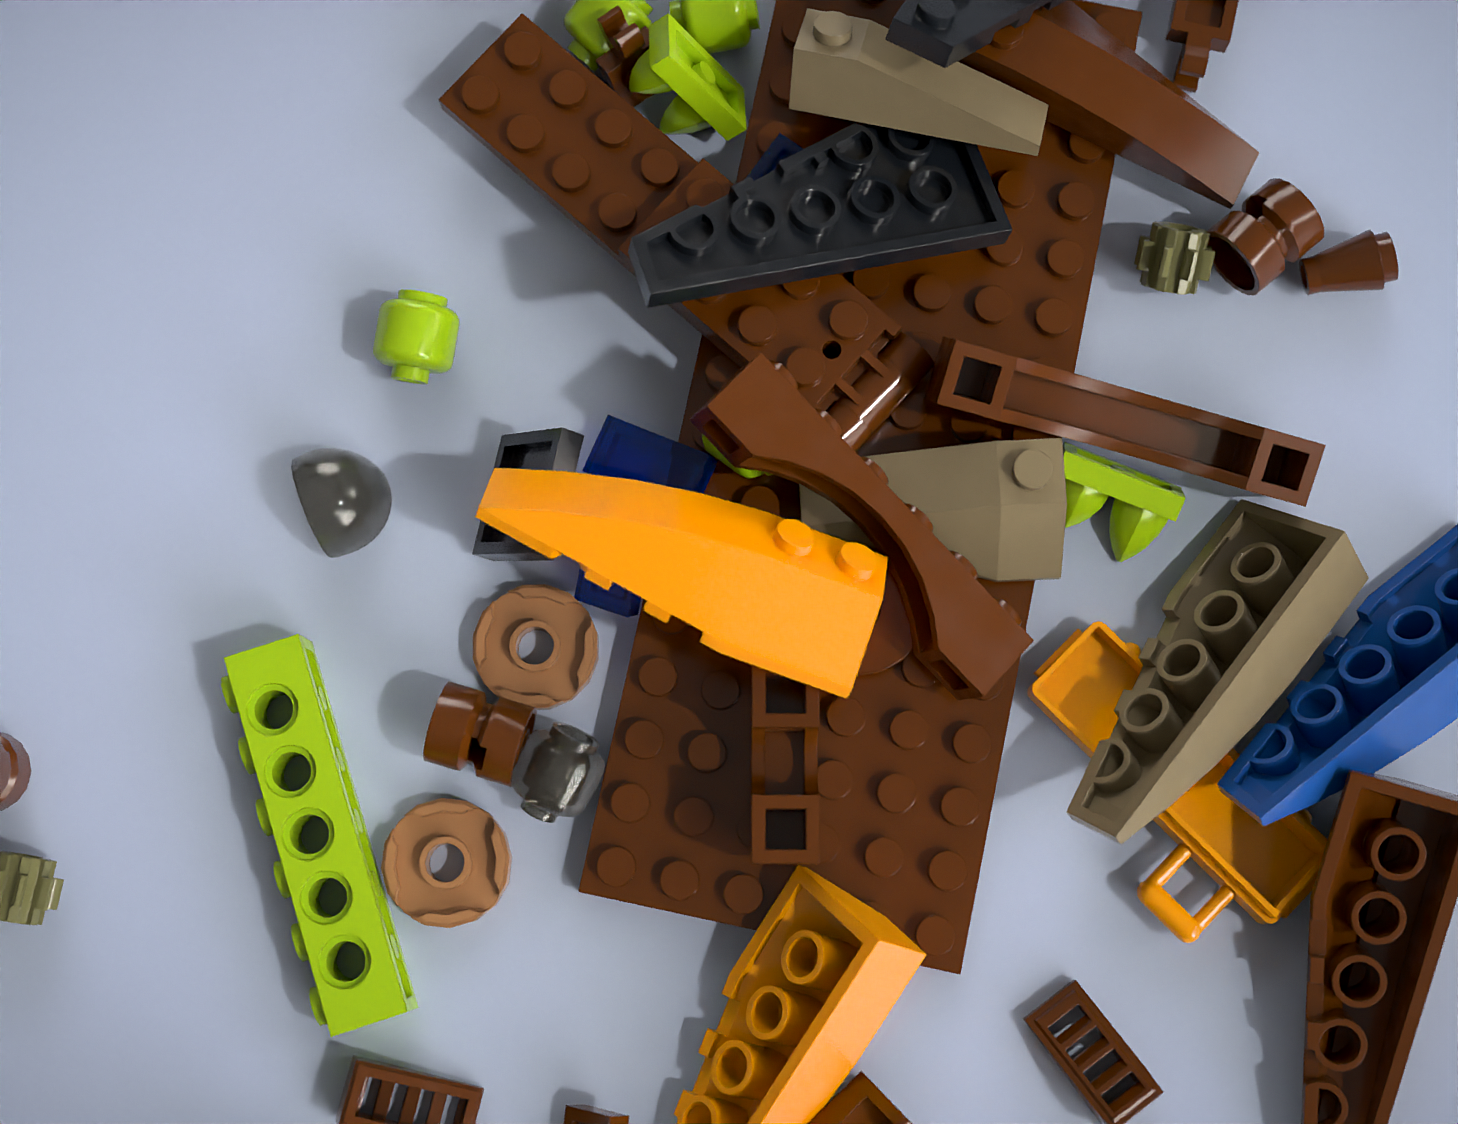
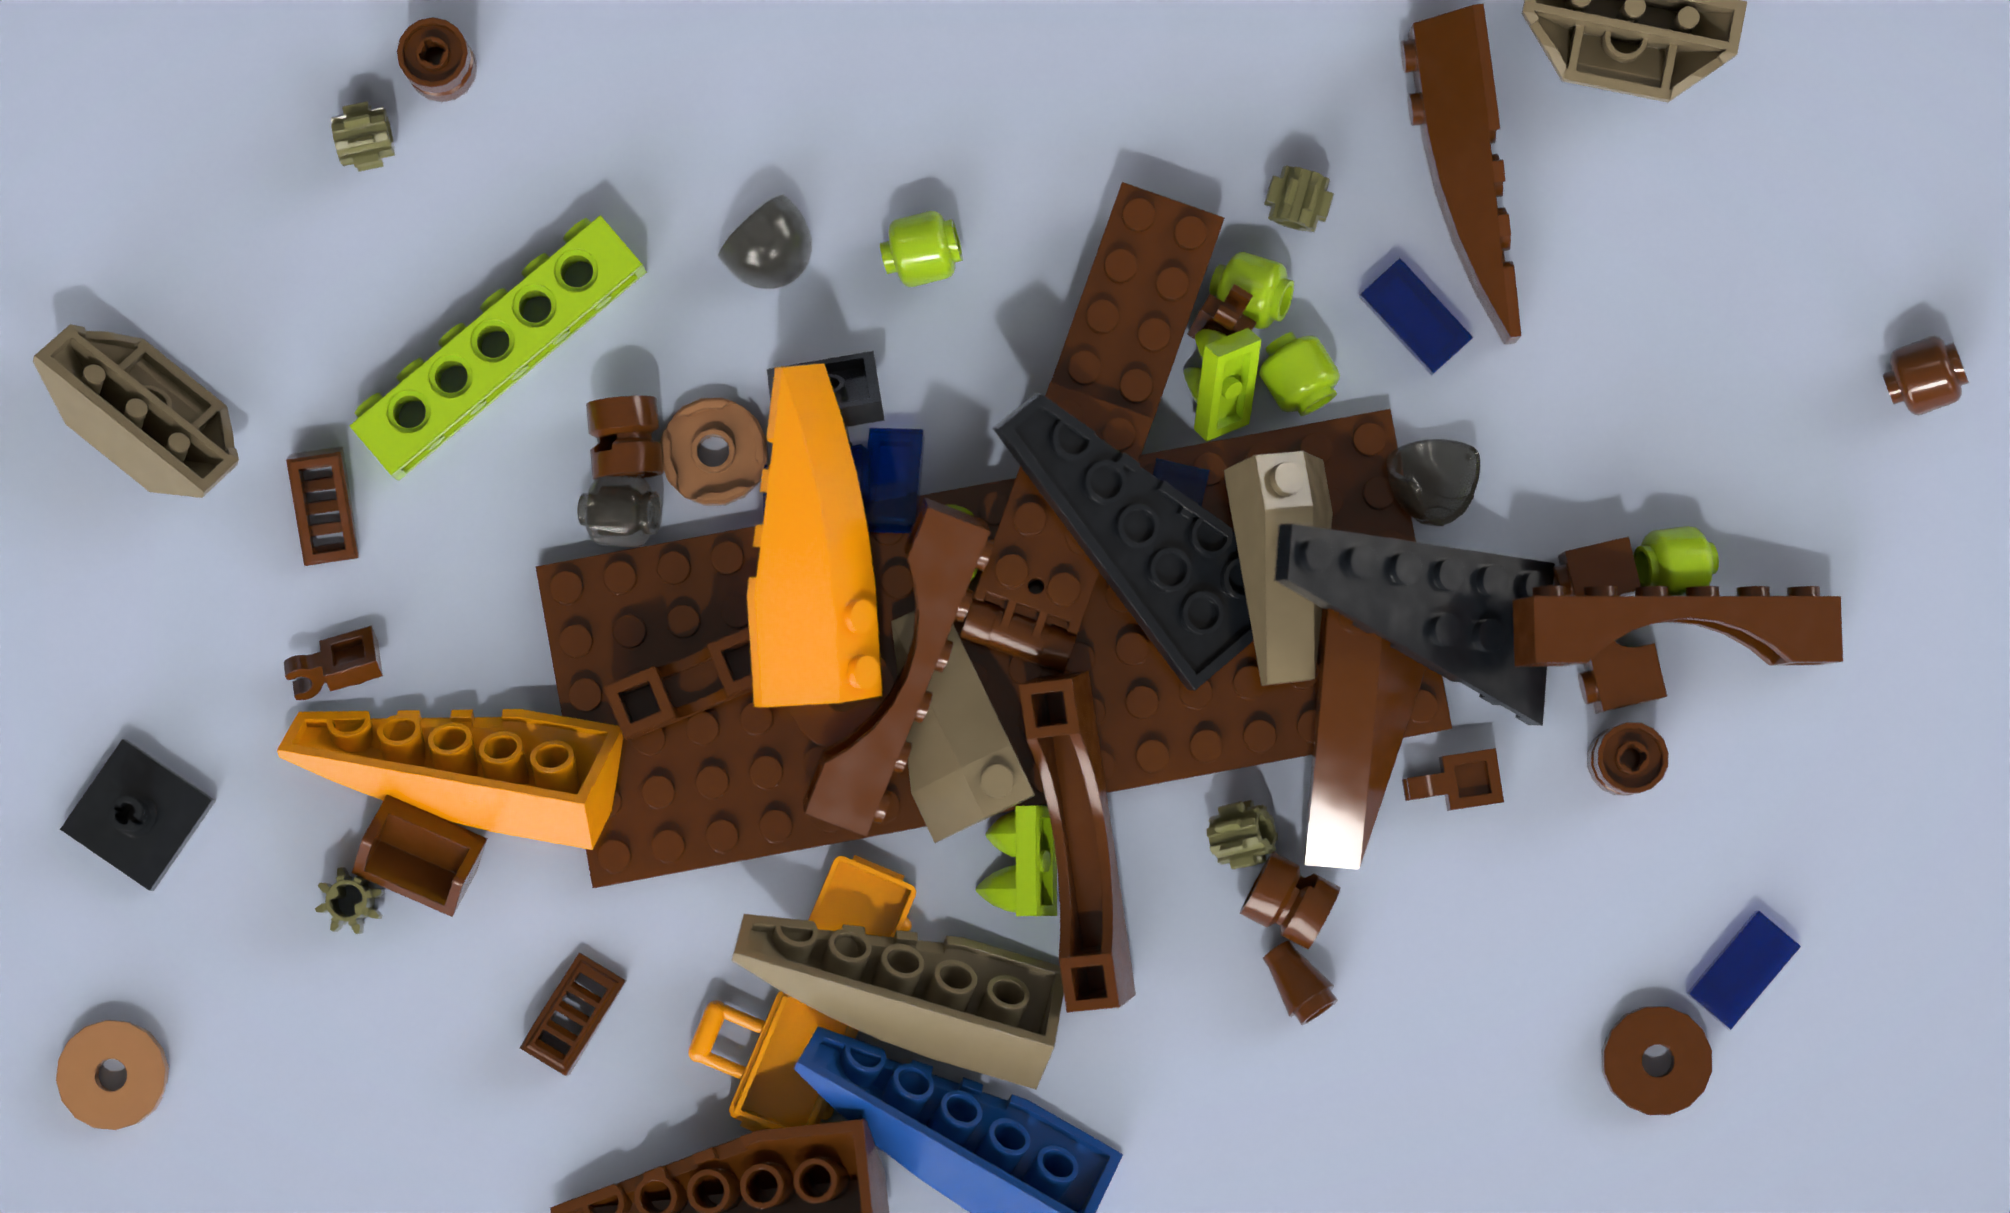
camera: 65 degrees right, 5 degrees up
medium nougat tile [381,798,512,928] -> none

